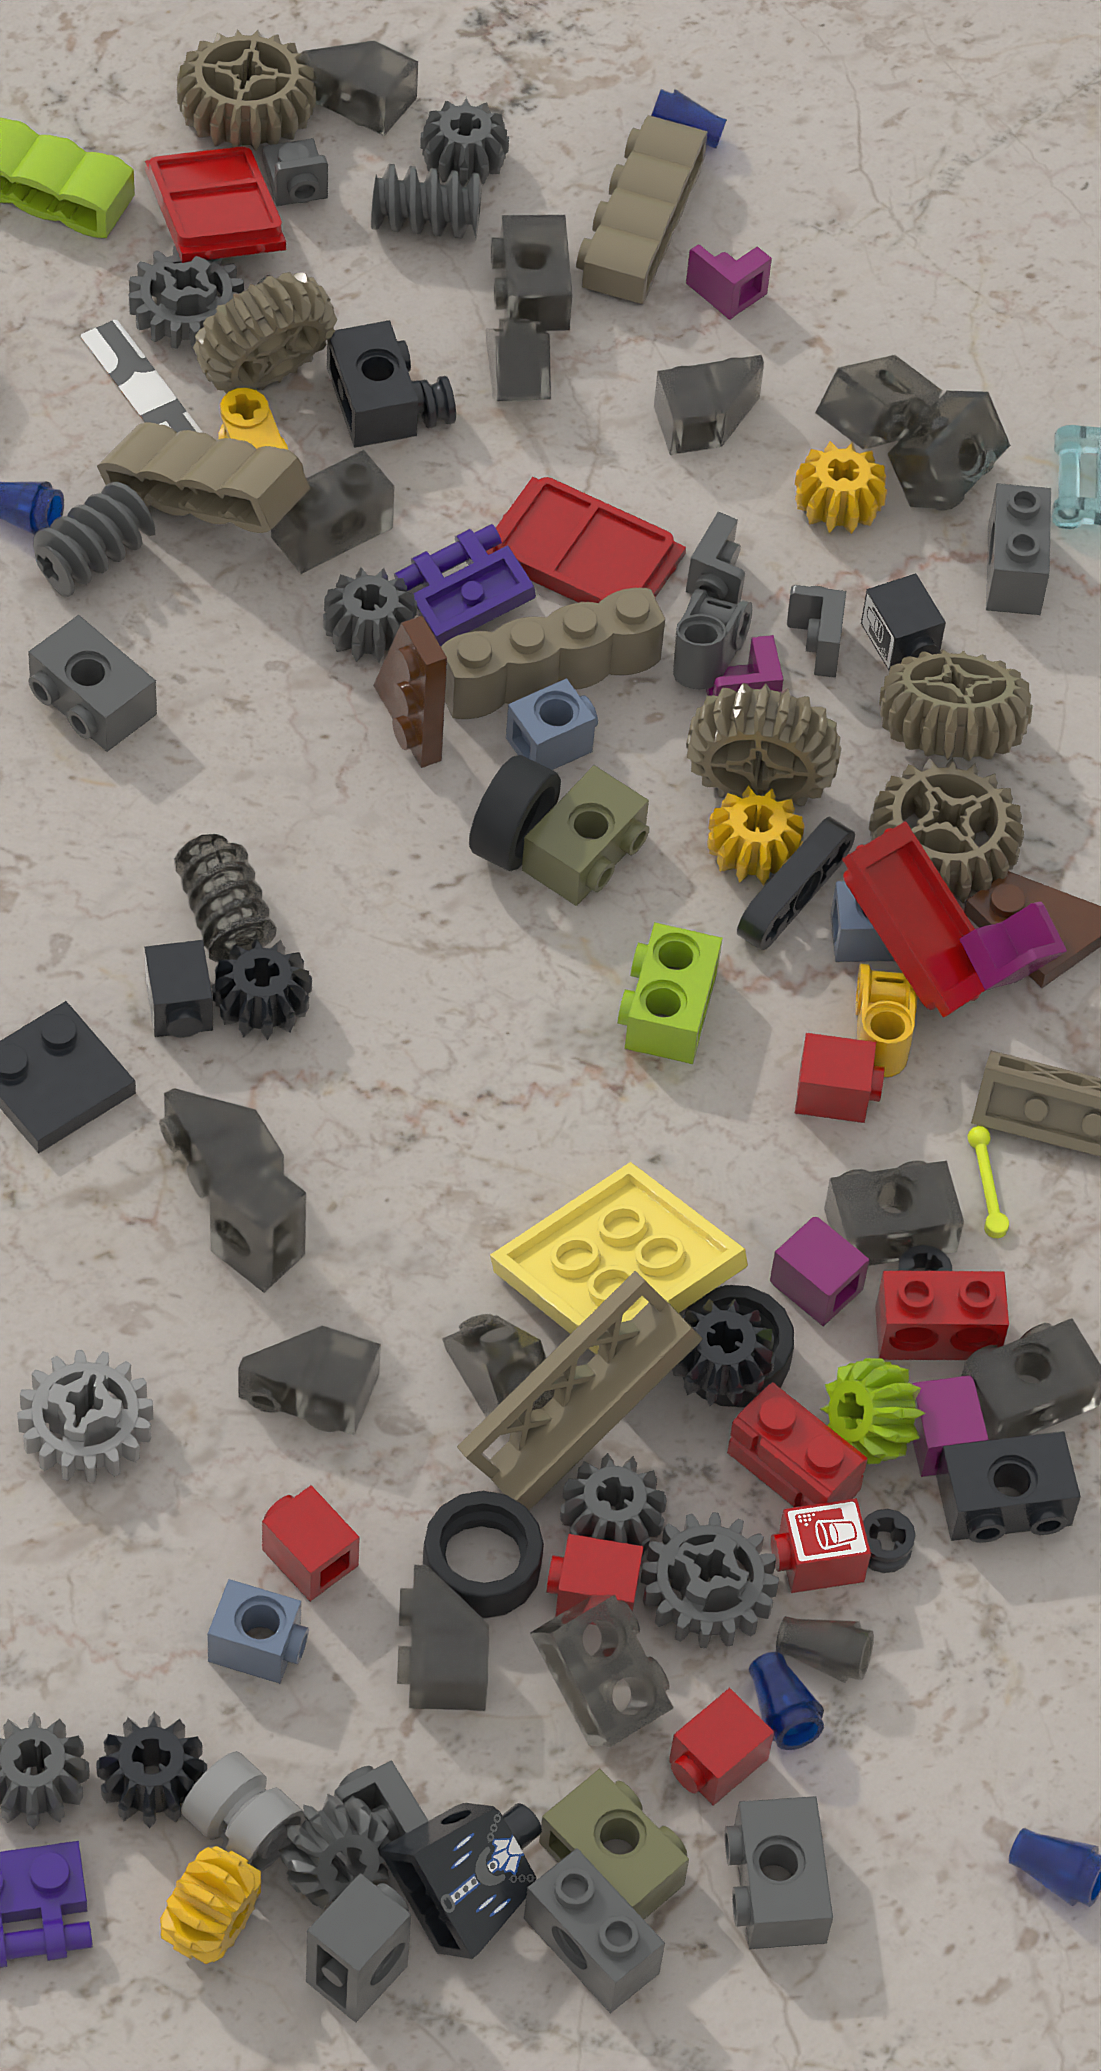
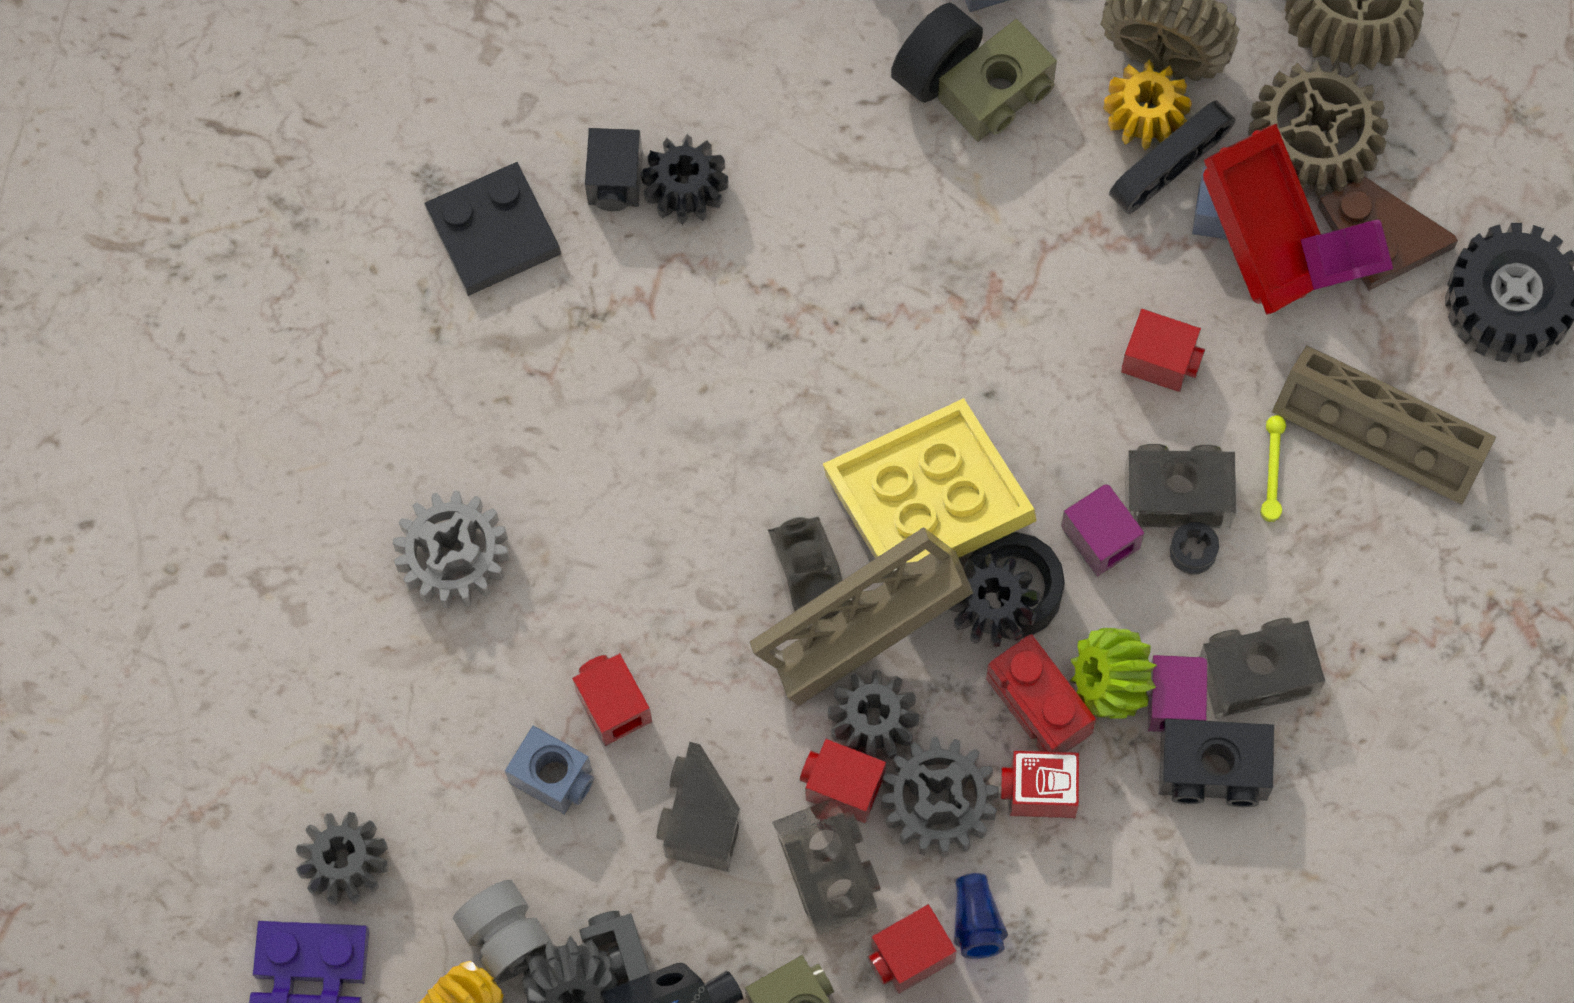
camera: 20 degrees right, 15 degrees up
black gear [96,1711,207,1828] -> none
clear smoke slope [159,1088,284,1215] -> none
clear smoke piece [174,834,277,963] -> none
clear smoke brick [209,1150,306,1293] -> none
clear smoke slope [238,1325,381,1435] -> none
black tyre [422,1490,544,1619] -> none
lime brick [617,922,723,1064] -> none
clear smoke cone [776,1616,874,1683] -> none
yellow piece [855,964,918,1077] -> none
black bush [863,1509,916,1573] -> none
red brick [875,1271,1009,1361] -> none

